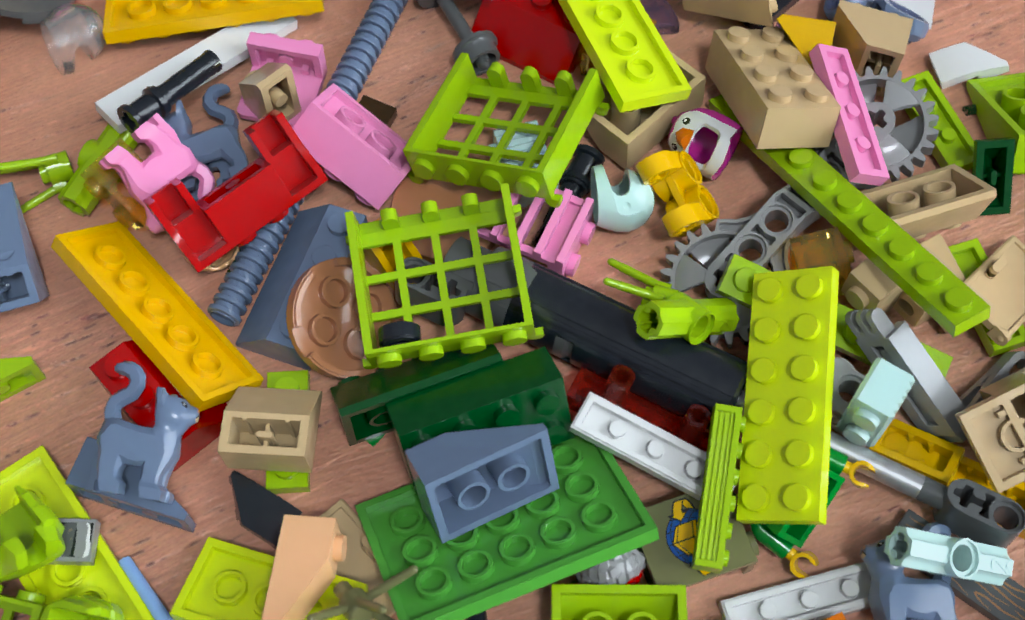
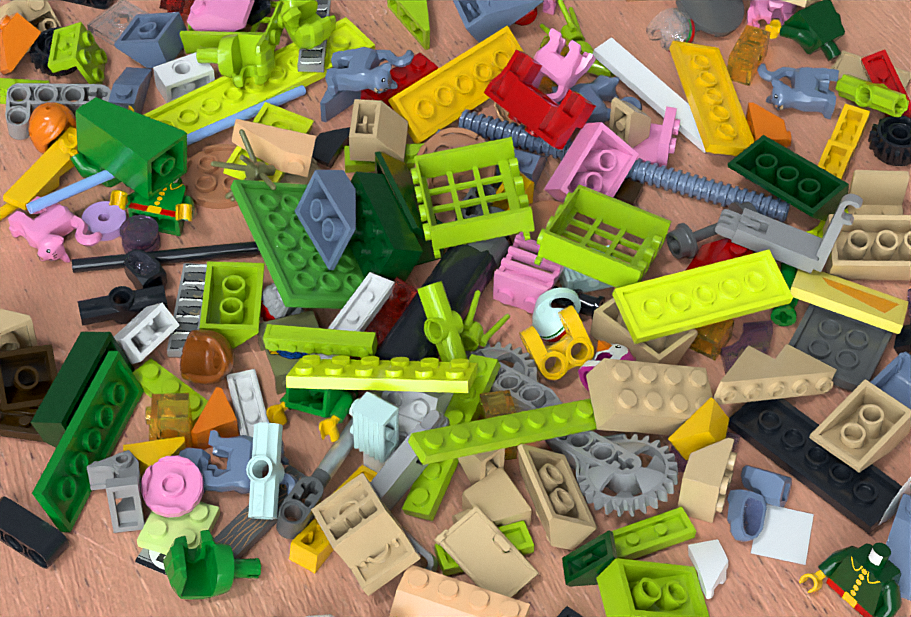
camera: 90 degrees right, 15 degrees down
black pin [117,50,222,133] -> none
black tile [378,321,421,348] -> none
bright pink plate [809,43,890,186] -> none

